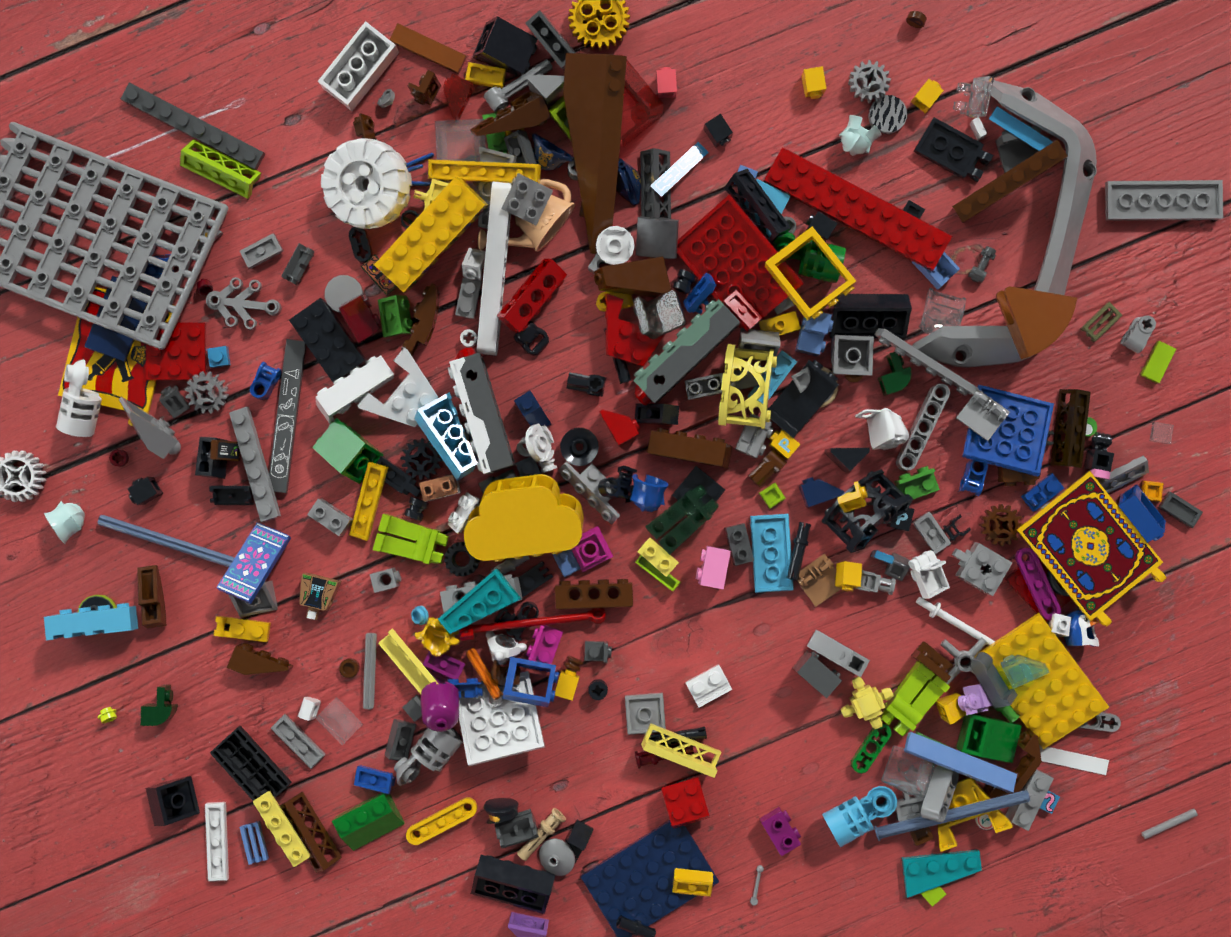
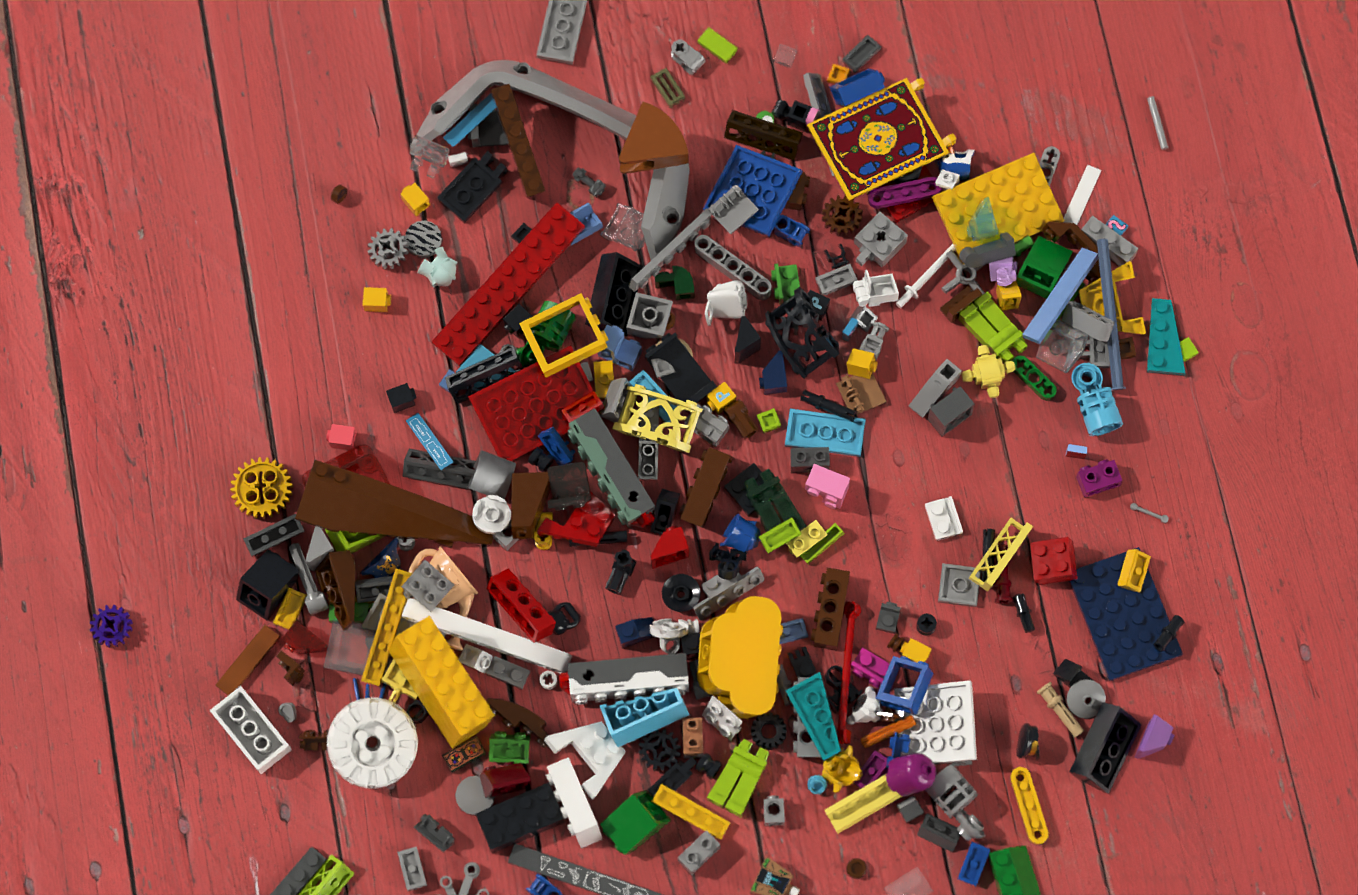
camera: 80 degrees left, 15 degrees down
black beam [349,227,373,263] -> none
light grey axle [363,633,377,709] -> none
dark grey hinge [494,809,539,848] -> none
dark pink piece [571,526,613,572] -> none
dark blue hat [616,158,641,206] -> none
yellow bracket [837,481,868,513] -> none
white tile [975,814,993,830] -> none
blue plate [1021,473,1064,512] -> none
none -> lime tile [758,517,802,553]
none -> black axle [1012,594,1035,633]
none -> tile [1066,444,1087,459]

